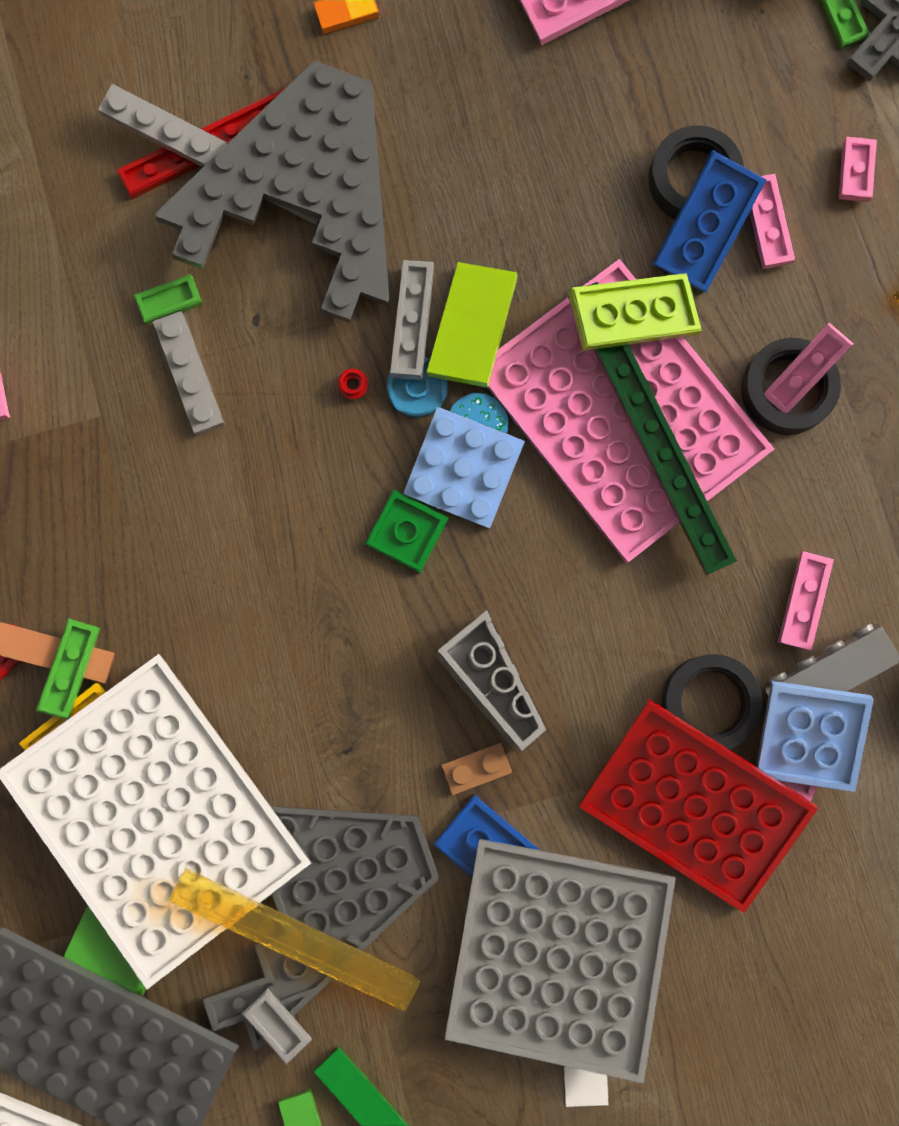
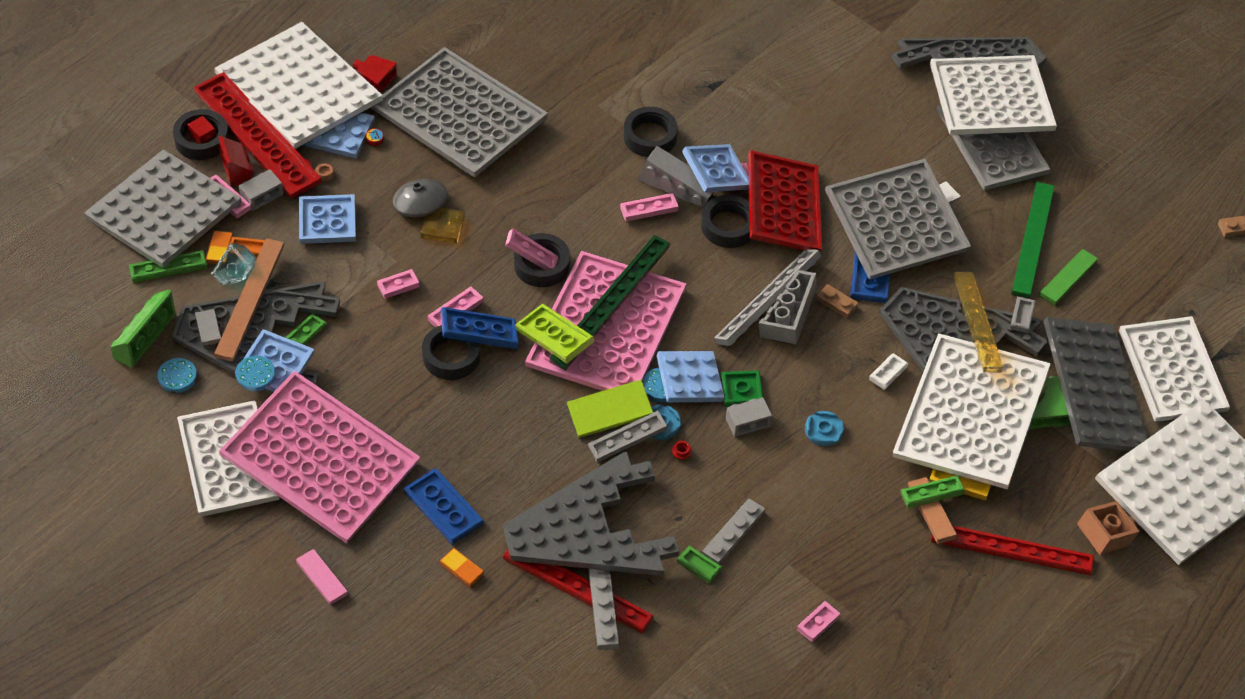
camera: 125 degrees left, 30 degrees down
none -> blue tile [404,468,484,545]
none -> light grey plate [714,249,821,346]
none -> light grey brick [726,397,772,437]
none -> dark azure tile [805,411,844,446]
none -> white plate [869,353,908,390]

